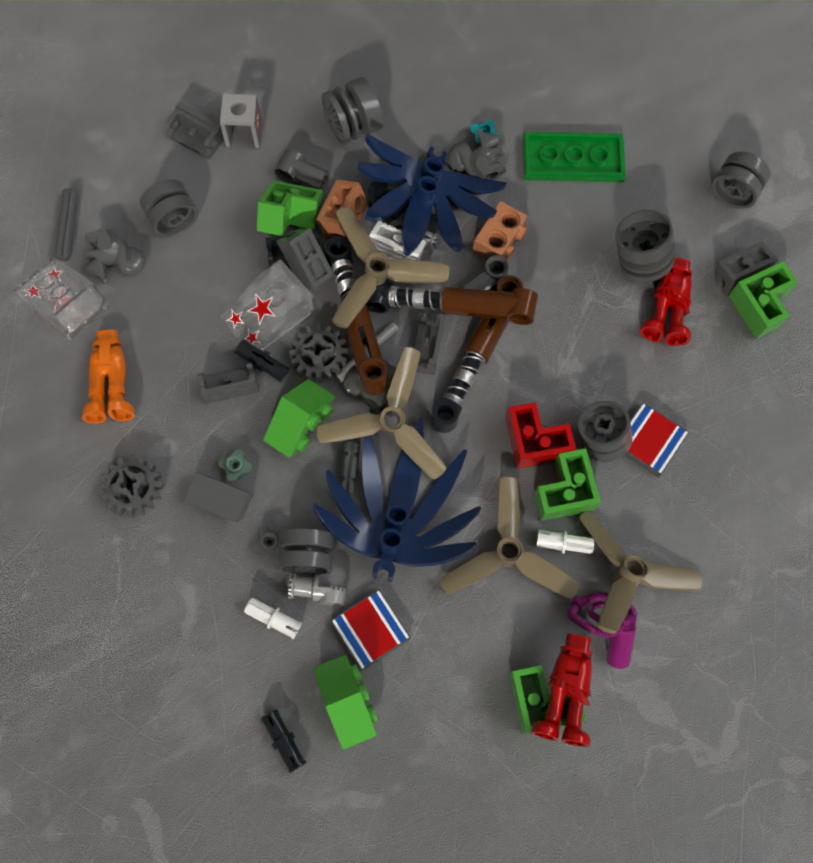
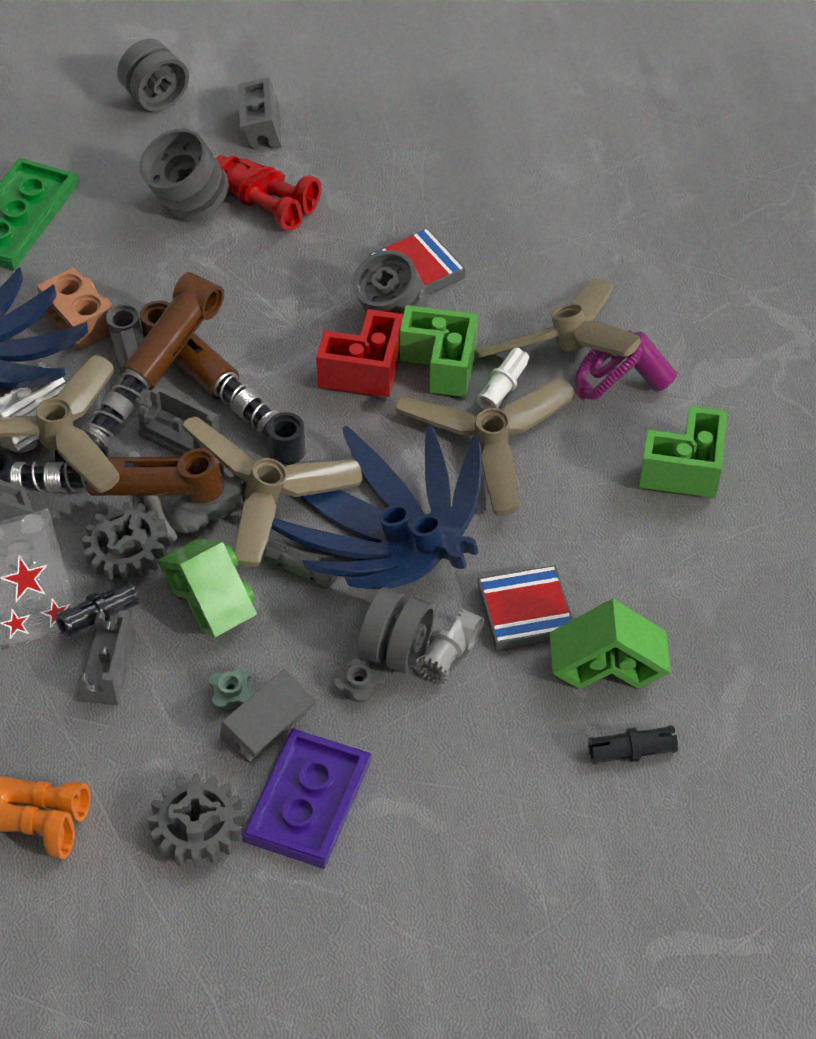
camera: 65 degrees left, 20 degrees down
white axle [244,598,302,640] -> none
red piece [530,633,592,747] -> none
bright green brick [728,261,798,339] -> none
none -> dark purple tile [242,728,371,869]

